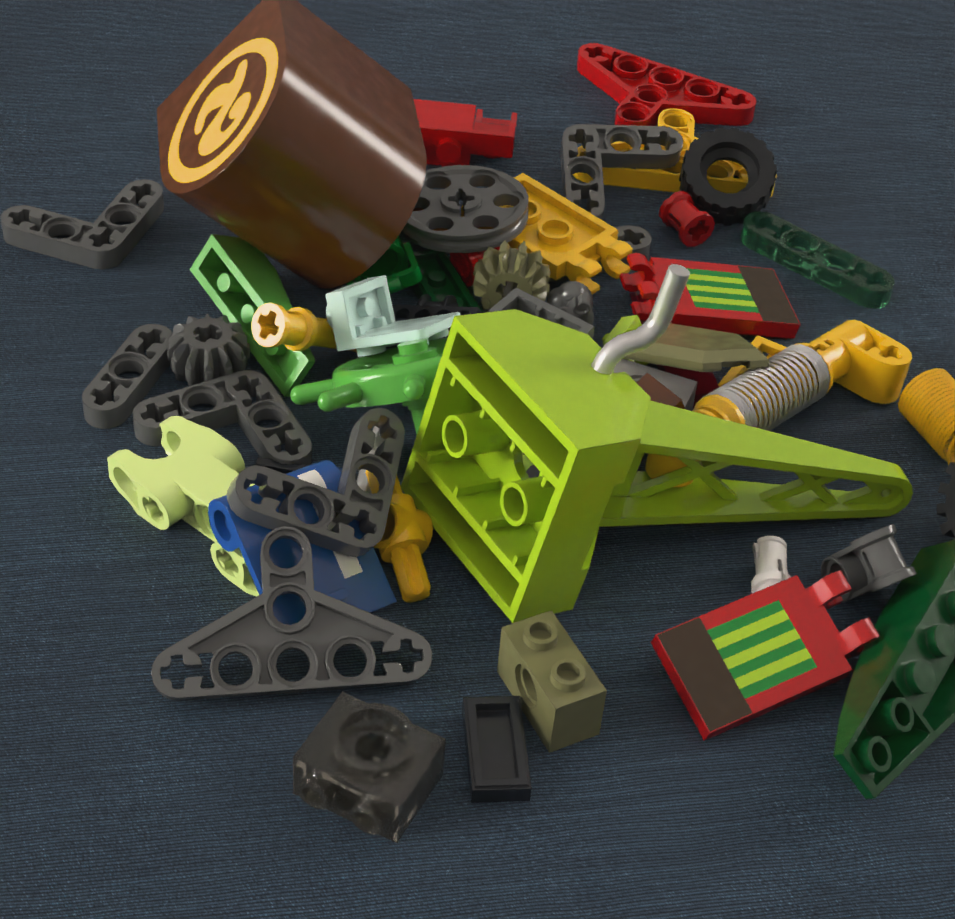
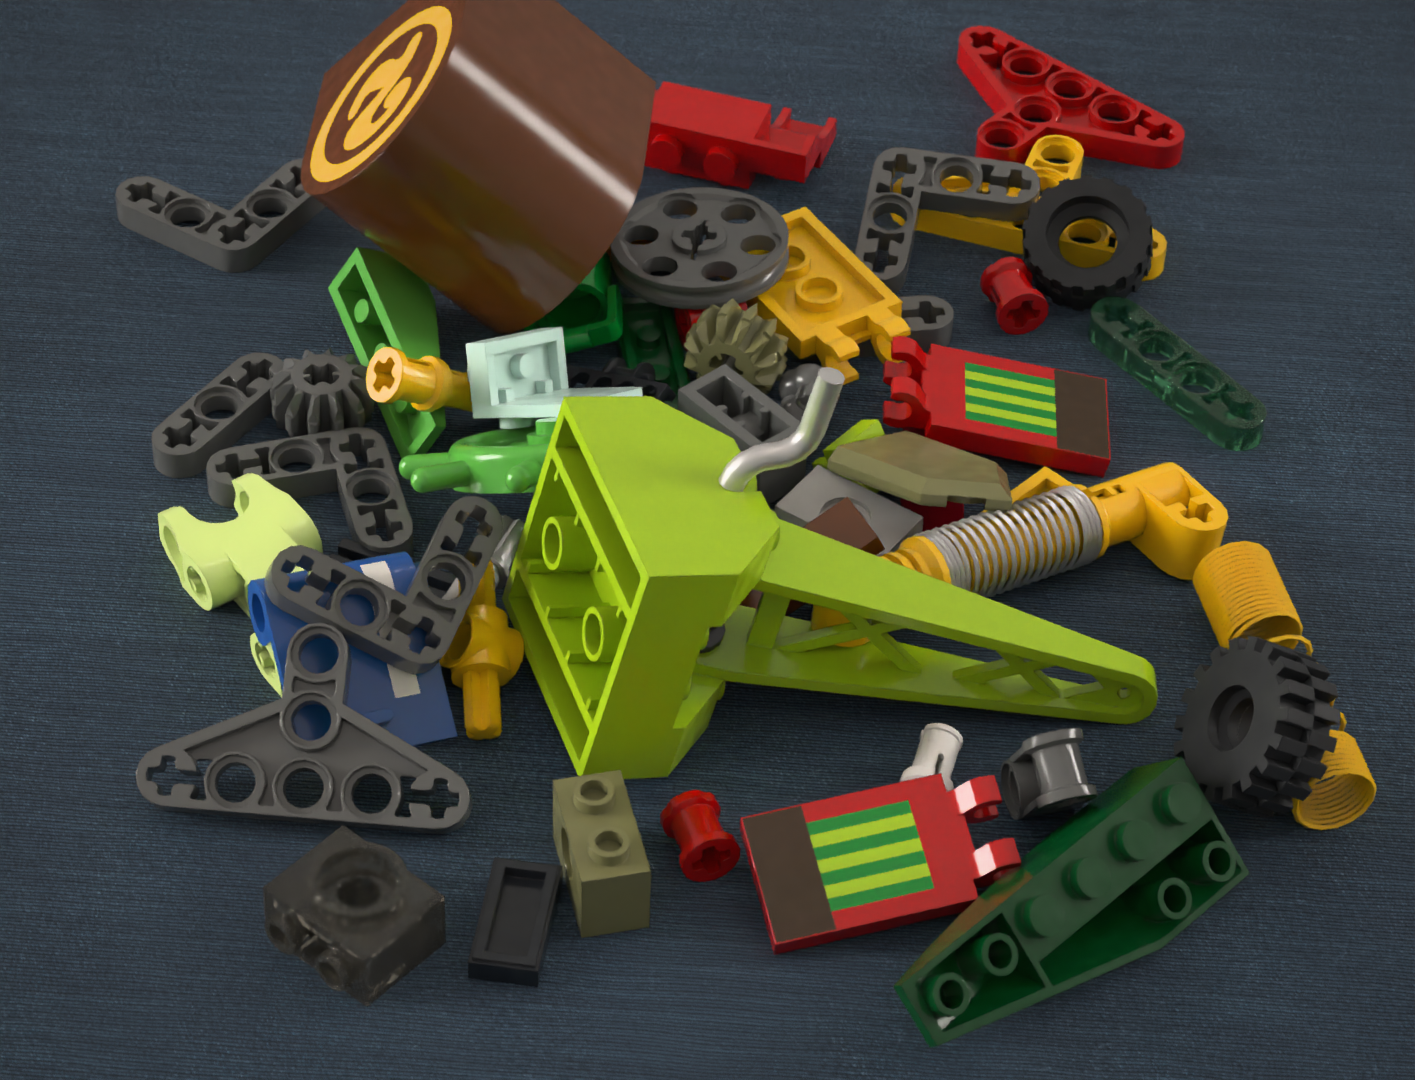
camera: 15 degrees right, 0 degrees up
none -> red bush [660,789,740,882]

